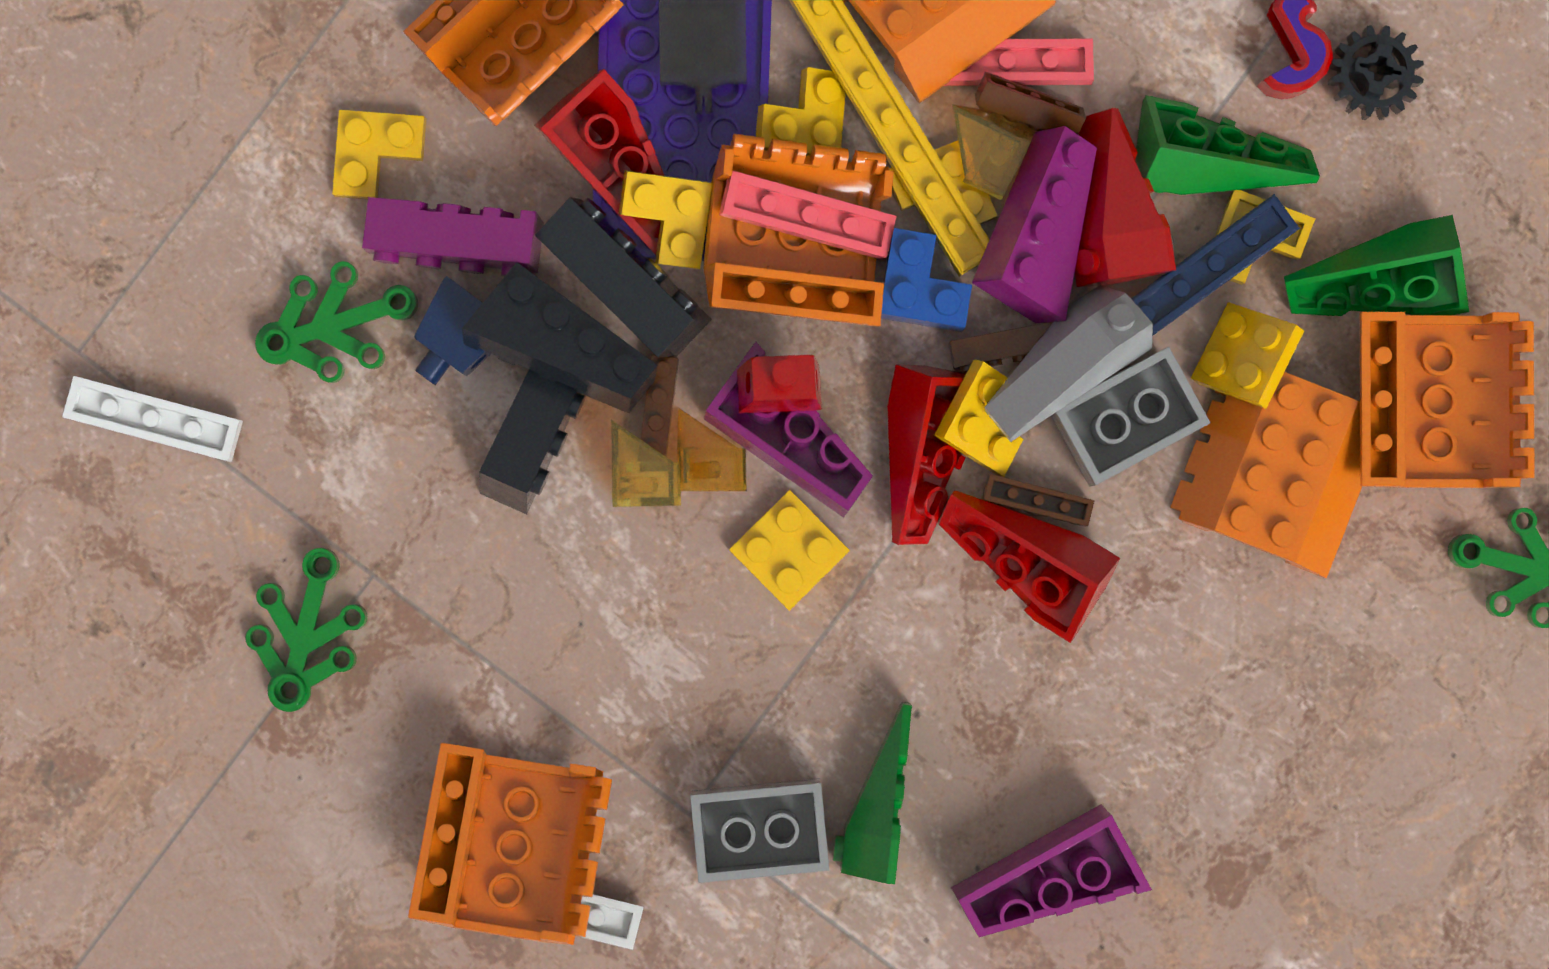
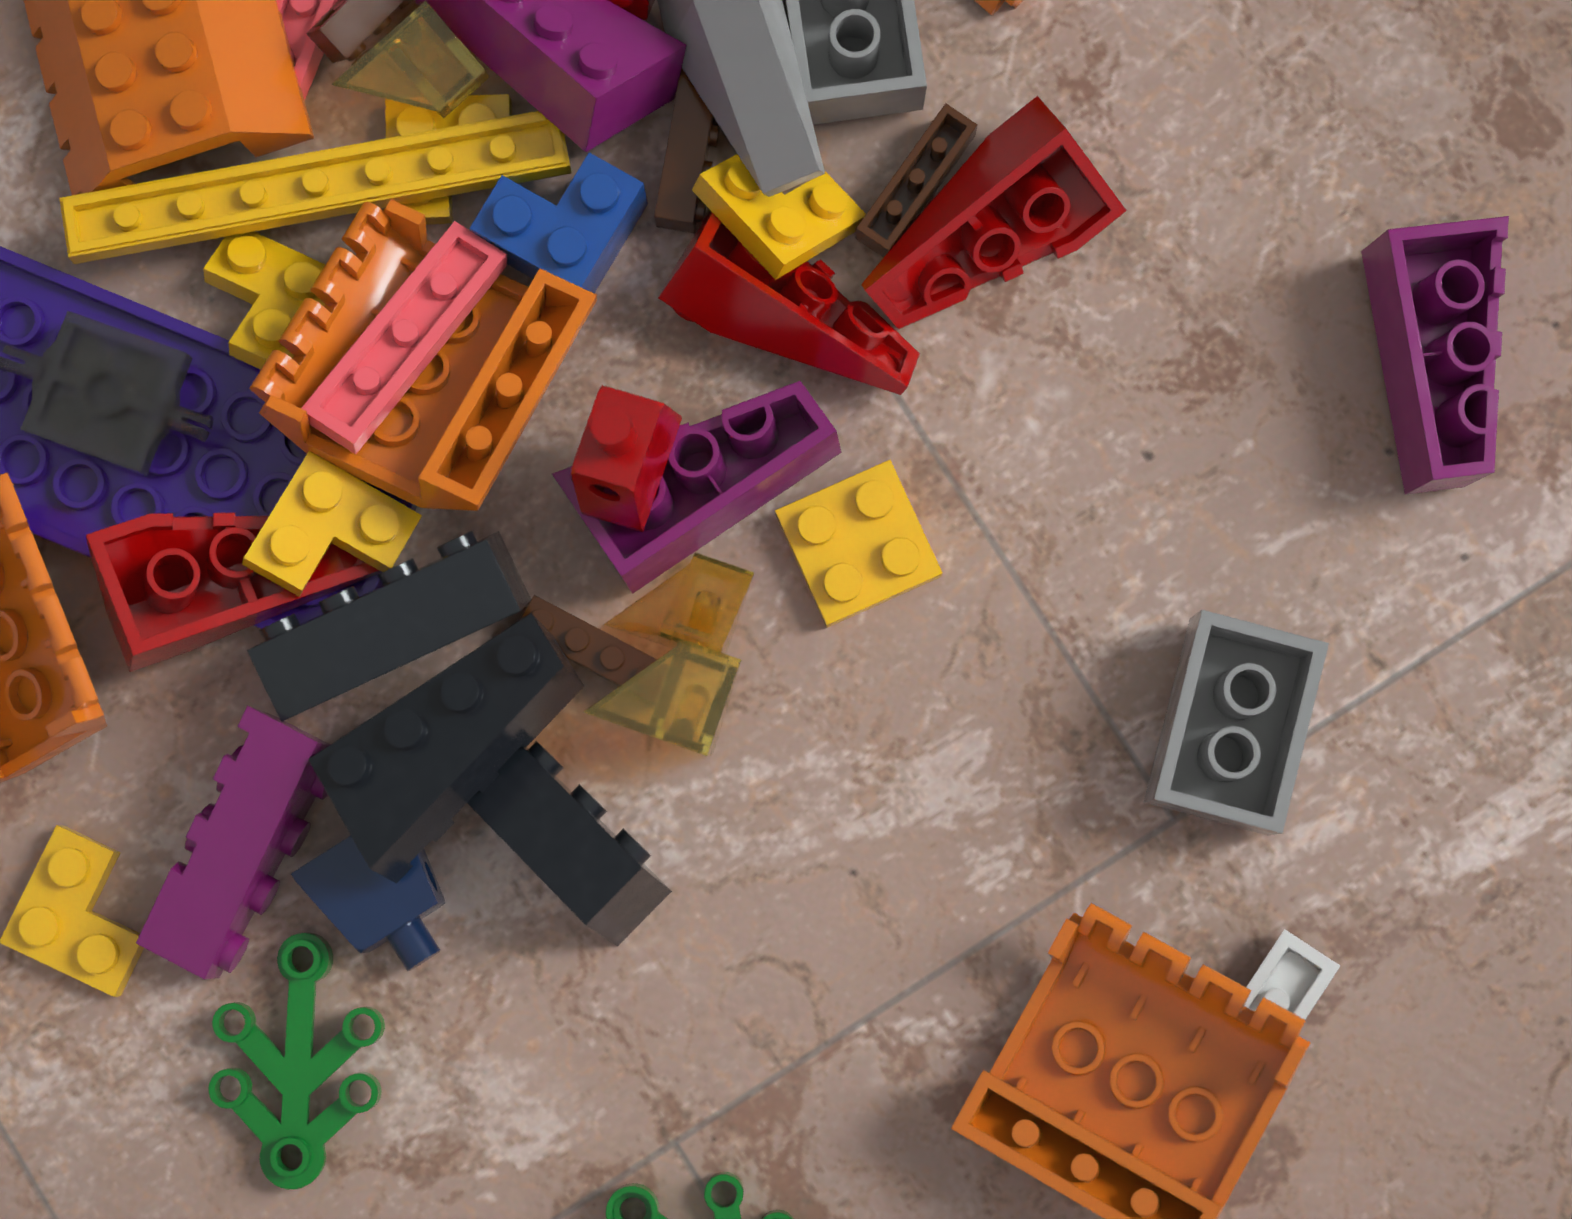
camera: 70 degrees left, 5 degrees down
green wedge [833,702,912,885] -> none

